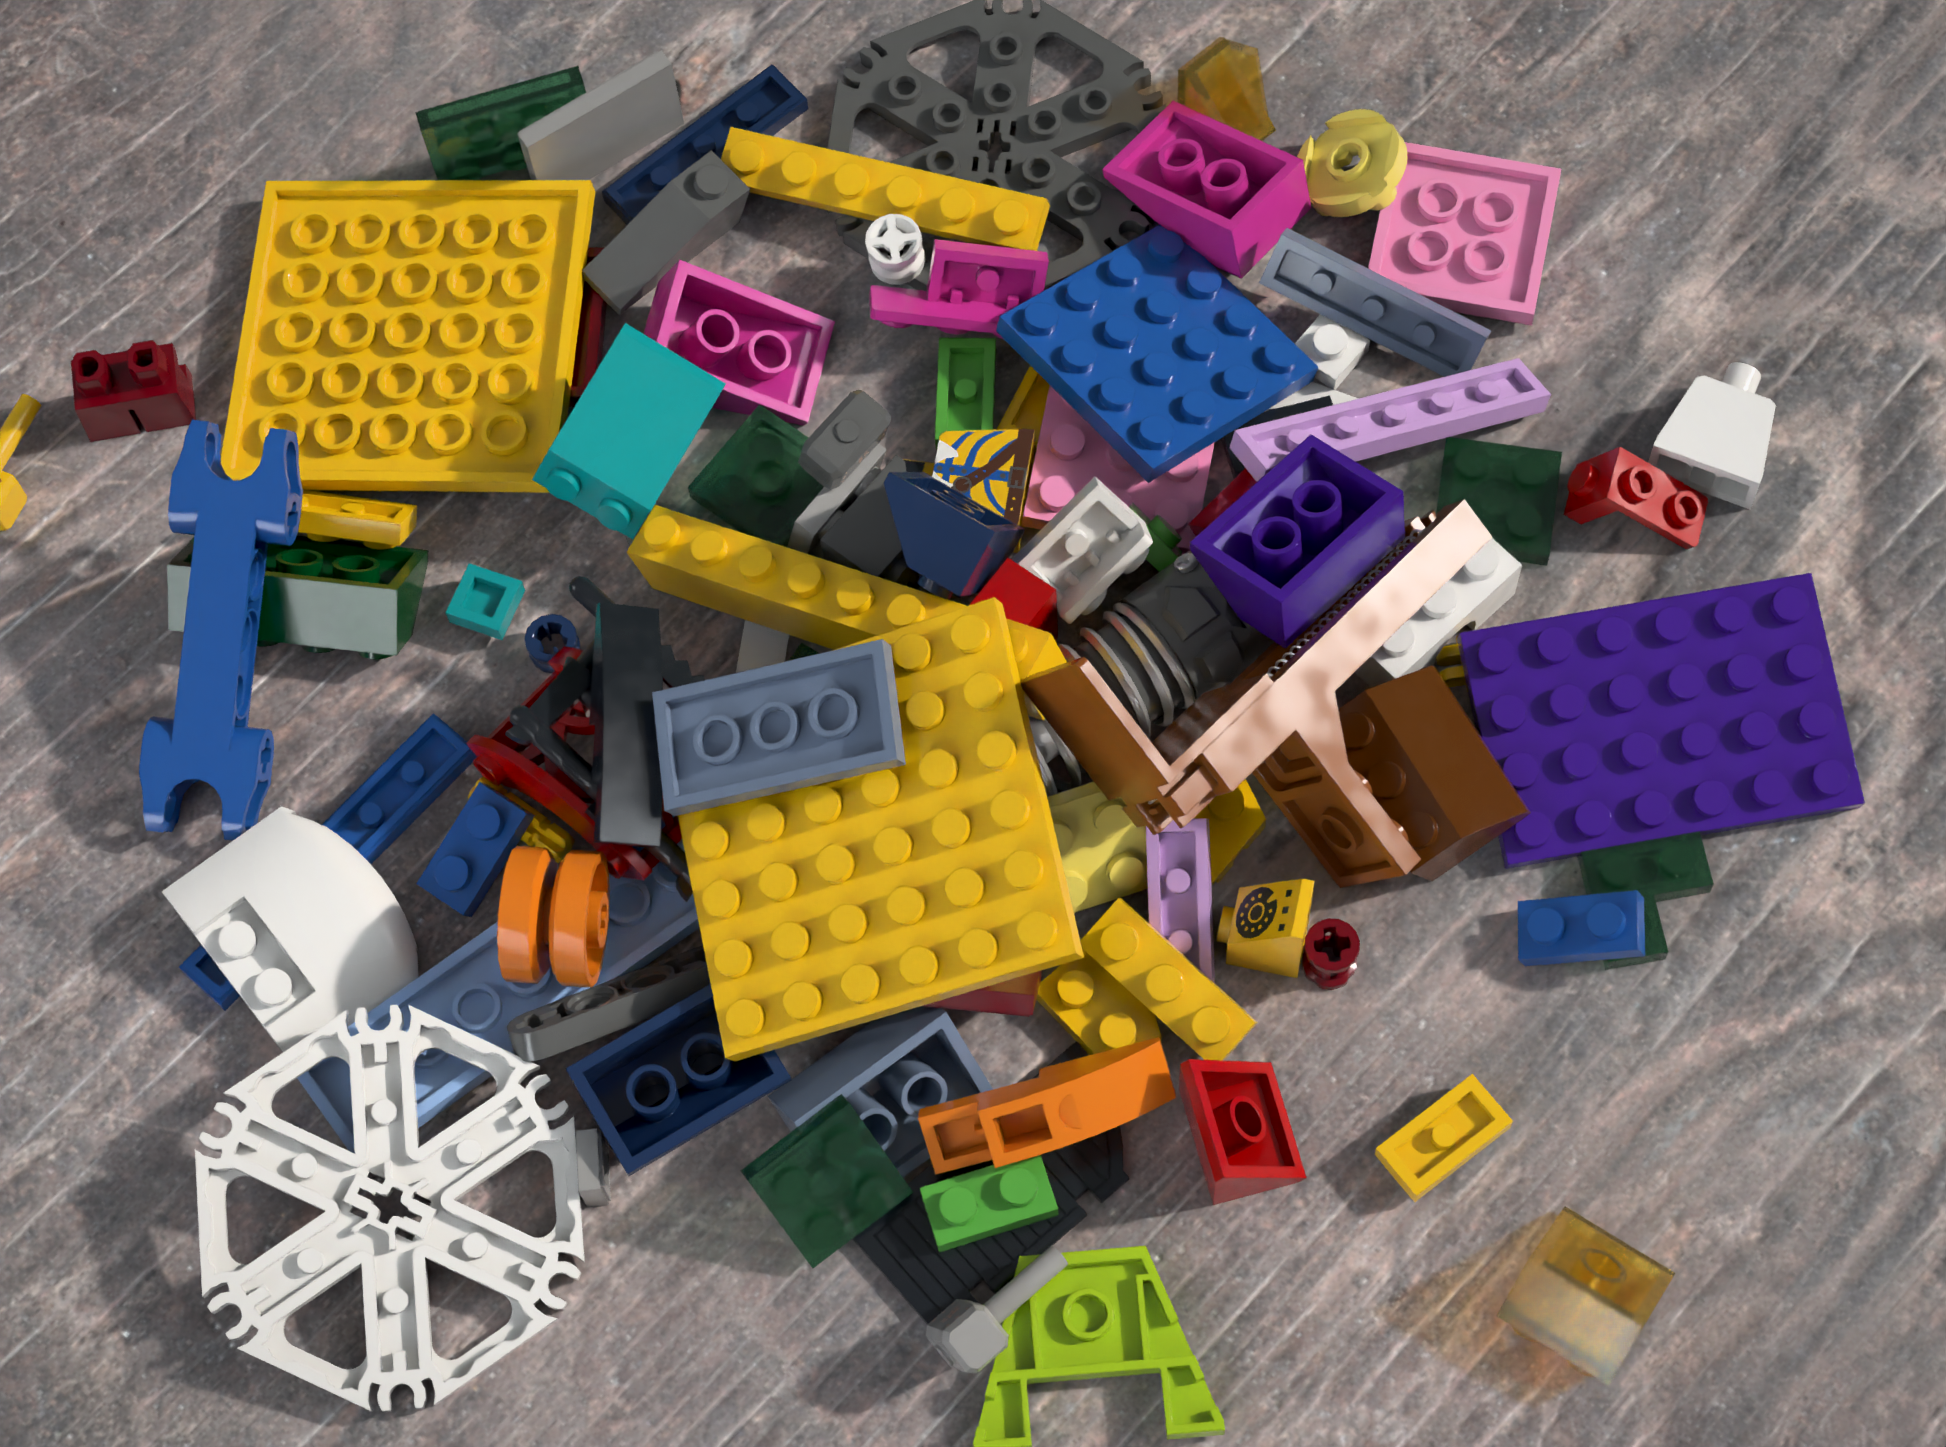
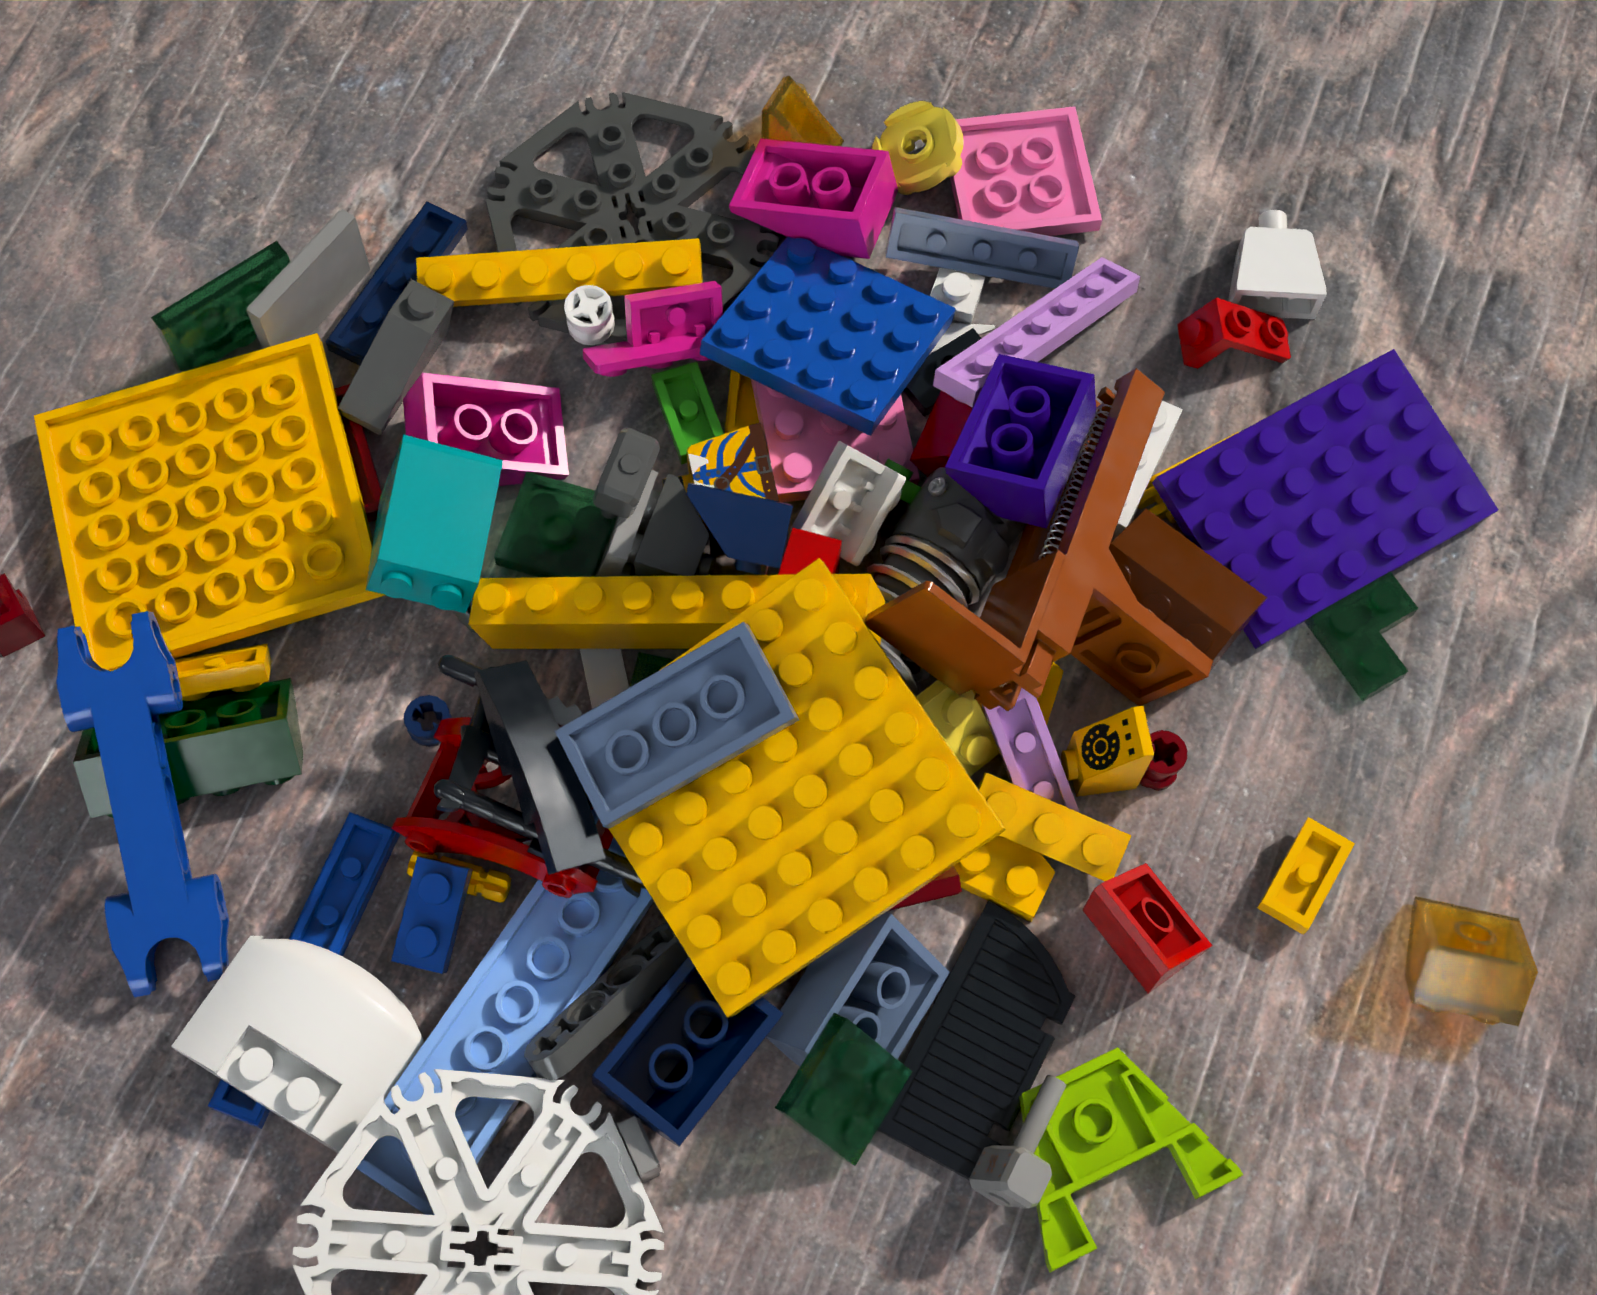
camera: 30 degrees left, 0 degrees up
teal plate [445,563,526,640] -> none
orange wheel [497,846,610,988] -> none
orange slope [918,1037,1176,1175] -> none
bright green plate [920,1155,1059,1253] -> none
clear green plate [1436,437,1562,566] -> none
blue plate [1518,890,1645,966] -> none

